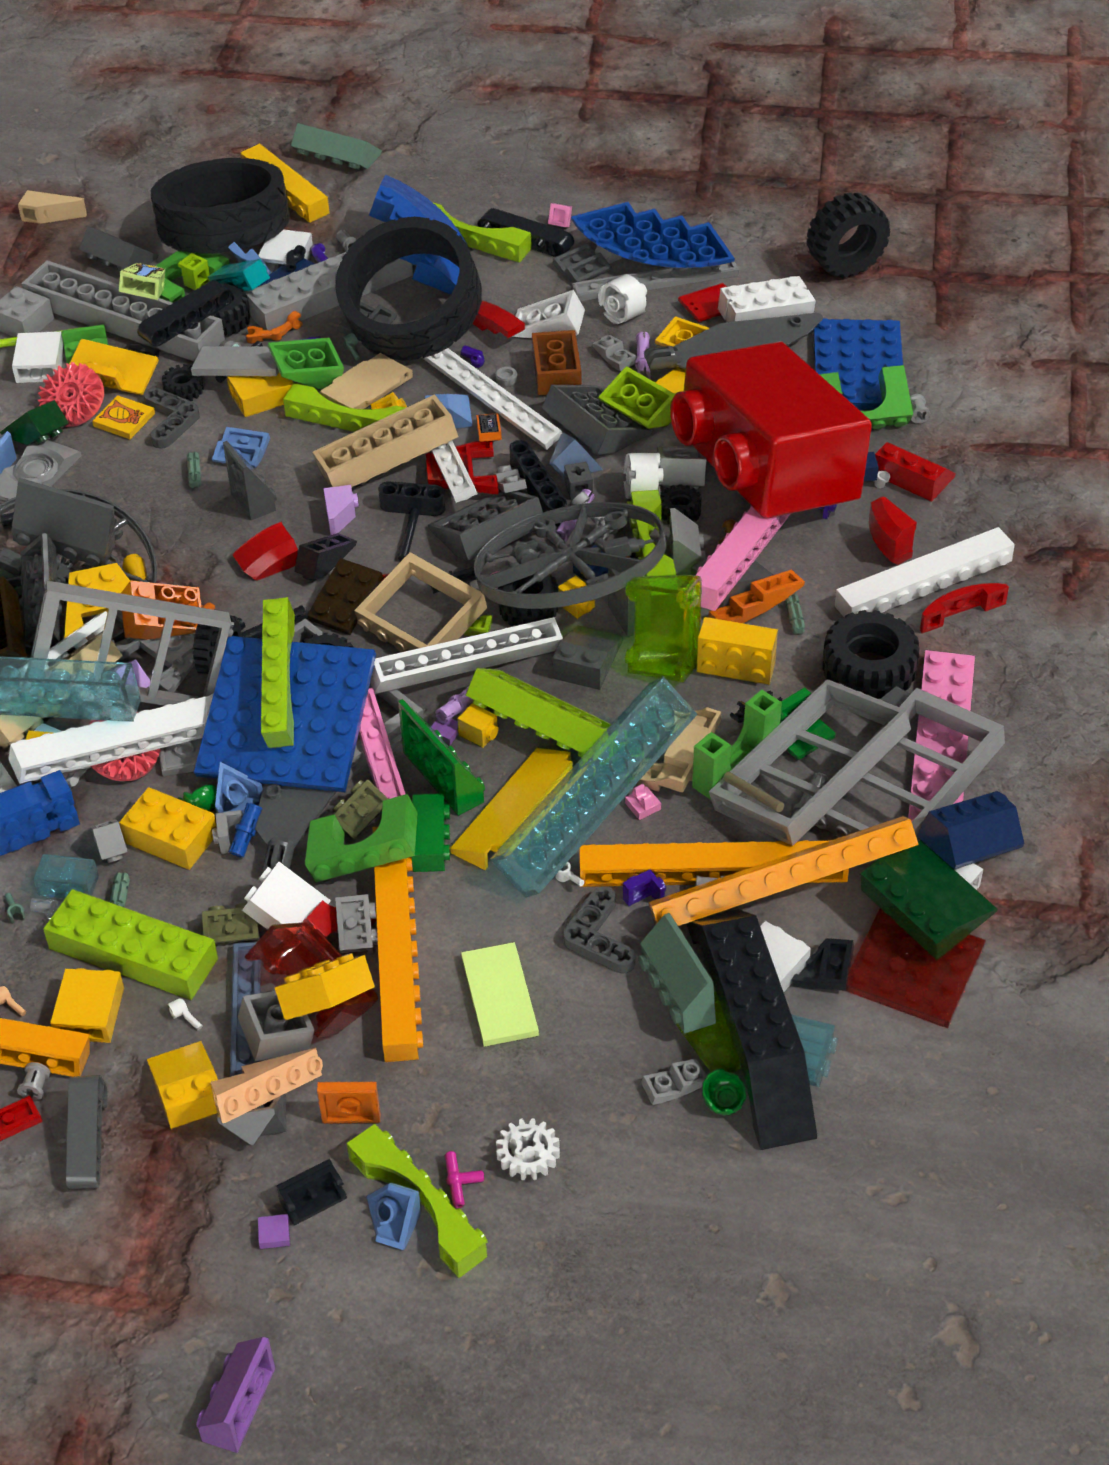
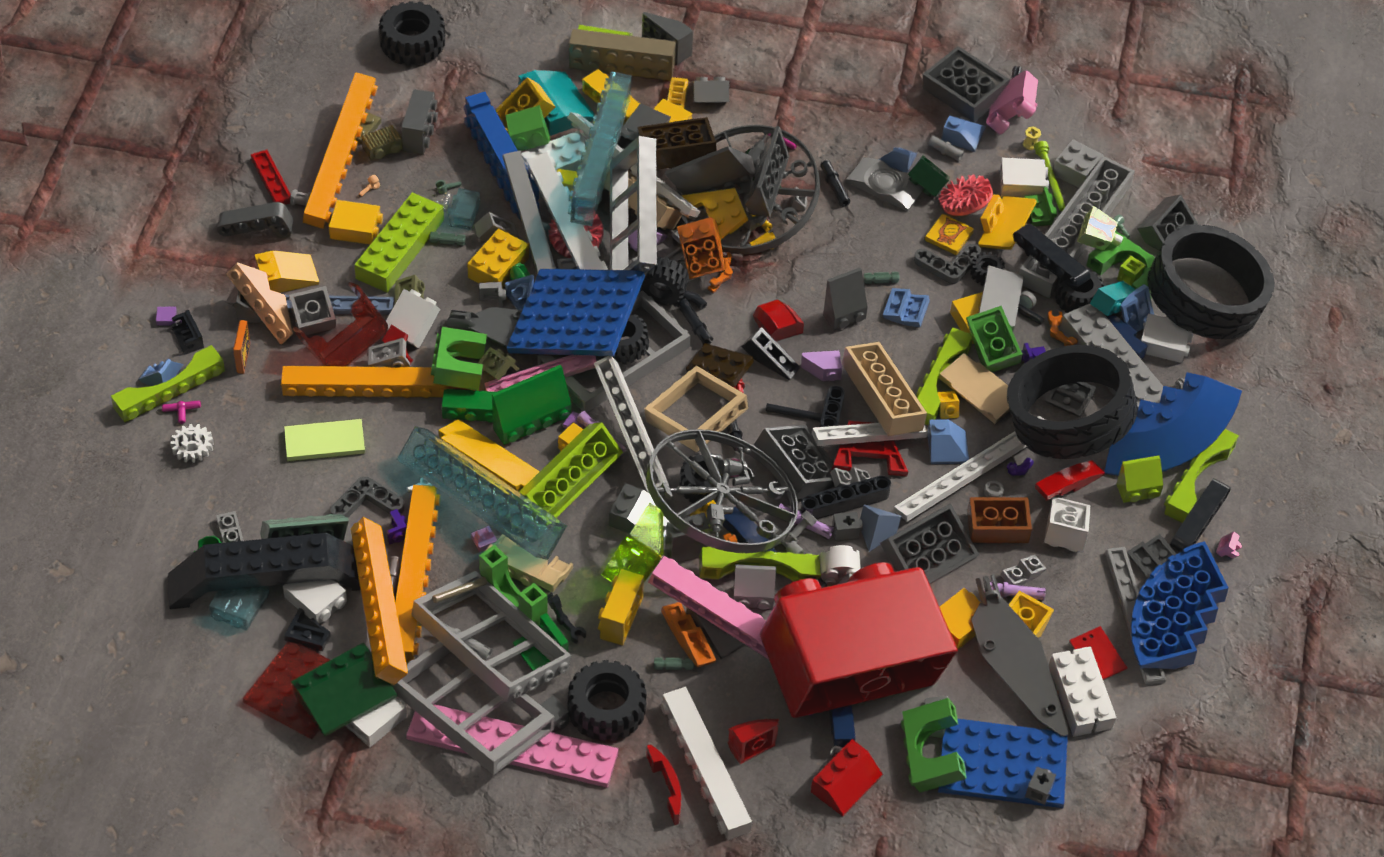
camera: 90 degrees right, 5 degrees up
tan slope [18,190,87,224] -> none
white hand [168,999,202,1030] -> none
medium lavender slope [197,1337,275,1453] -> none
blue pin [228,803,262,858] -> none
yellow brick [240,144,329,223] -> none
lime arch [261,597,295,748] -> none
yellow brick [274,953,375,1020] -> none
black arm [285,245,306,272] -> none
sand green slope [291,123,382,170] -> none
dark purple arm [311,243,328,263] -> none
lime tile [464,615,492,636] -> none
tile [476,413,502,442] -> none
white brick [598,274,647,324] -> none
lime slope [598,366,675,429] -> none
black tyre [807,193,890,277] -> none
light grey bush [910,394,931,423] -> none
dark blue slope [917,791,1024,869] -> none
none -> light grey tile [502,150,556,275]
none -> dark grey brick [1025,767,1056,805]
none -> lime slope [1116,455,1163,503]

